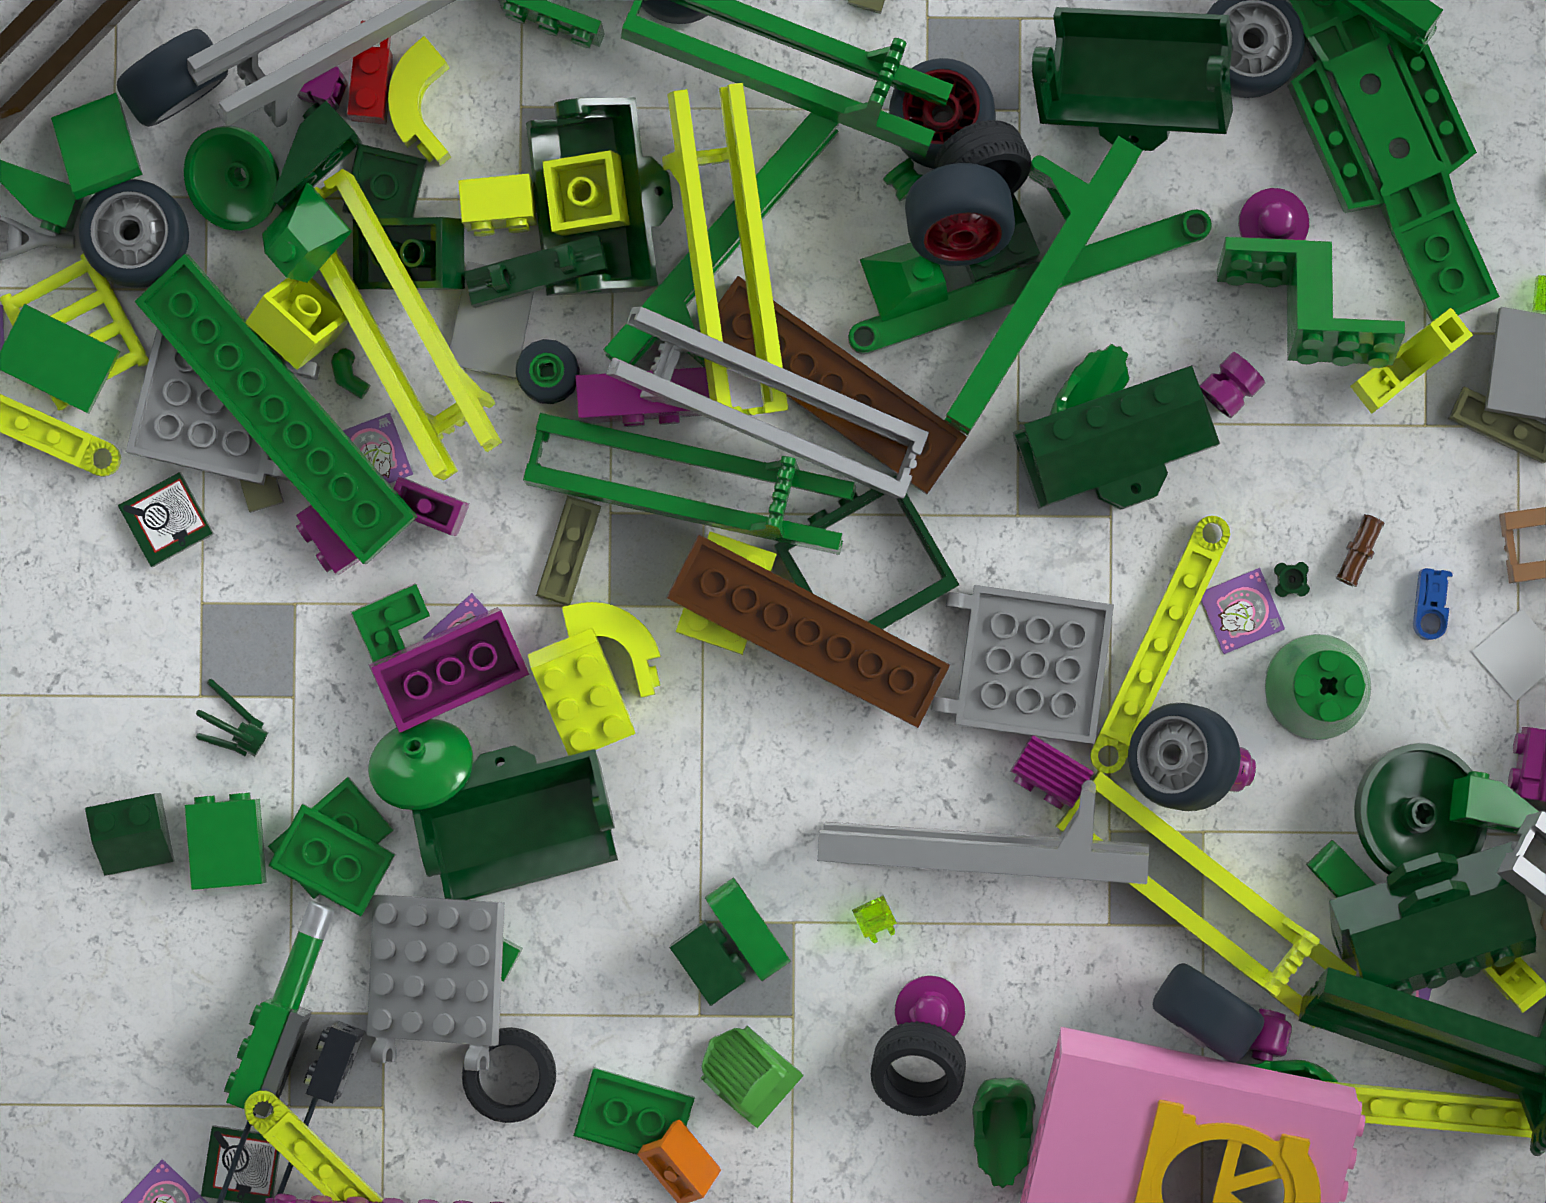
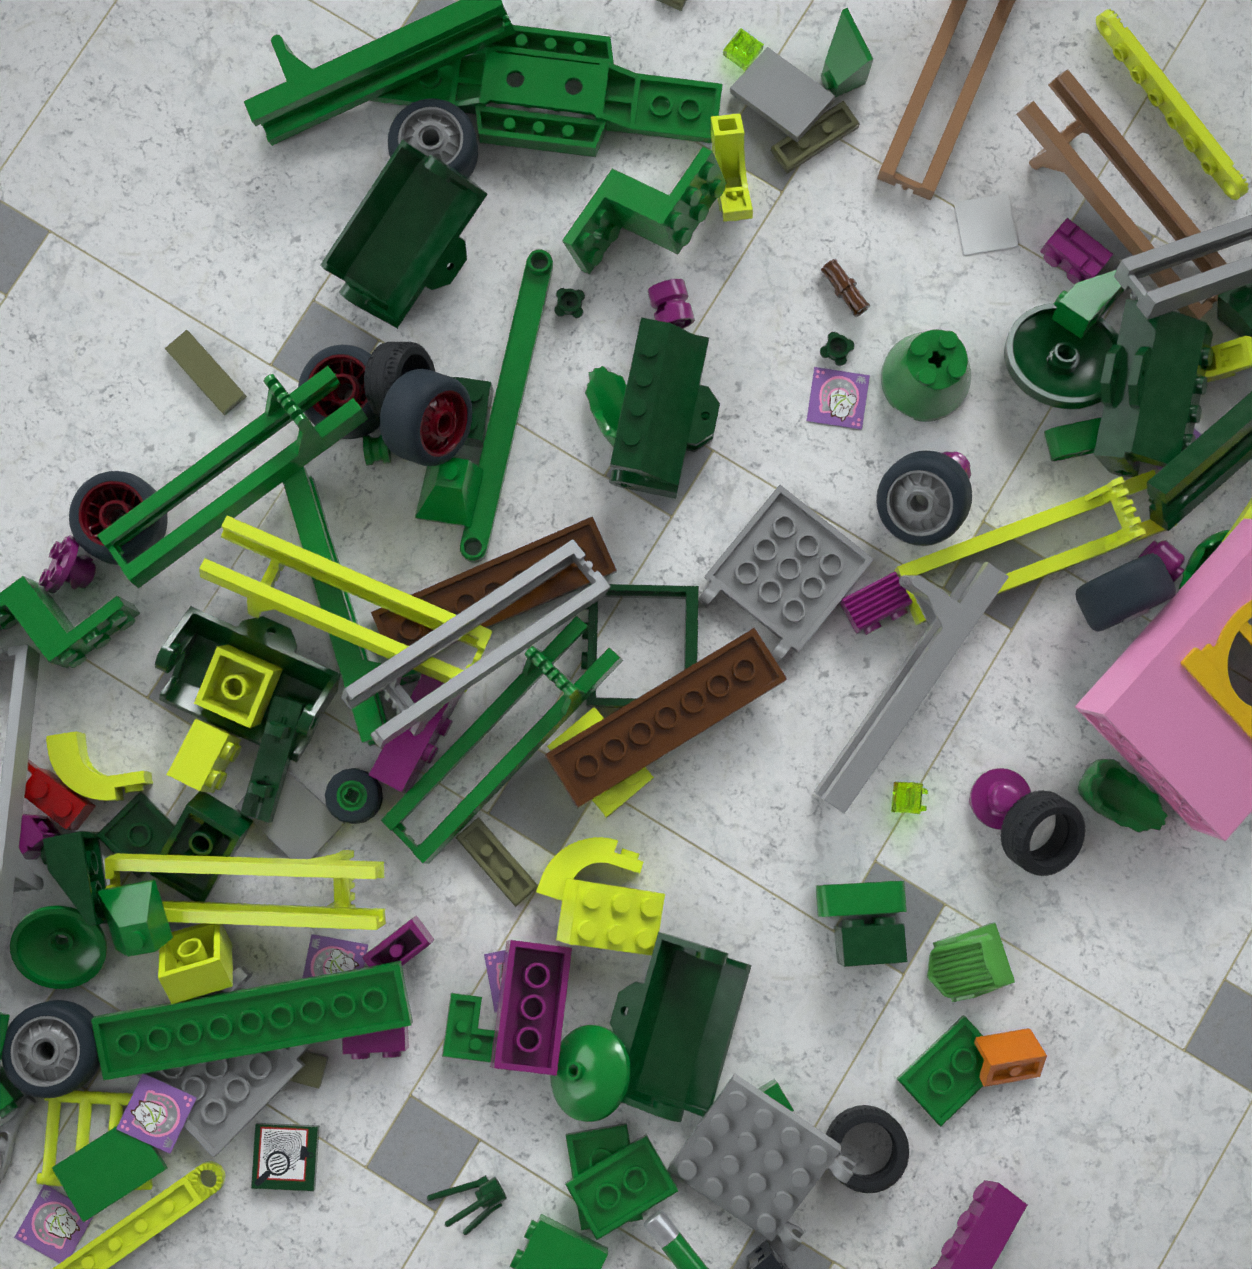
camera: 60 degrees left, 5 degrees down
green arm [331,348,371,399] -> none
green piece [944,136,1143,436] -> none
neon yellow plate [1090,516,1230,774] -> none
magenta plate [1238,188,1309,240] -> none
blue piece [1413,568,1453,640] -> none
none -> sticker [116,1073,197,1154]
none -> dark green plate [554,288,585,319]

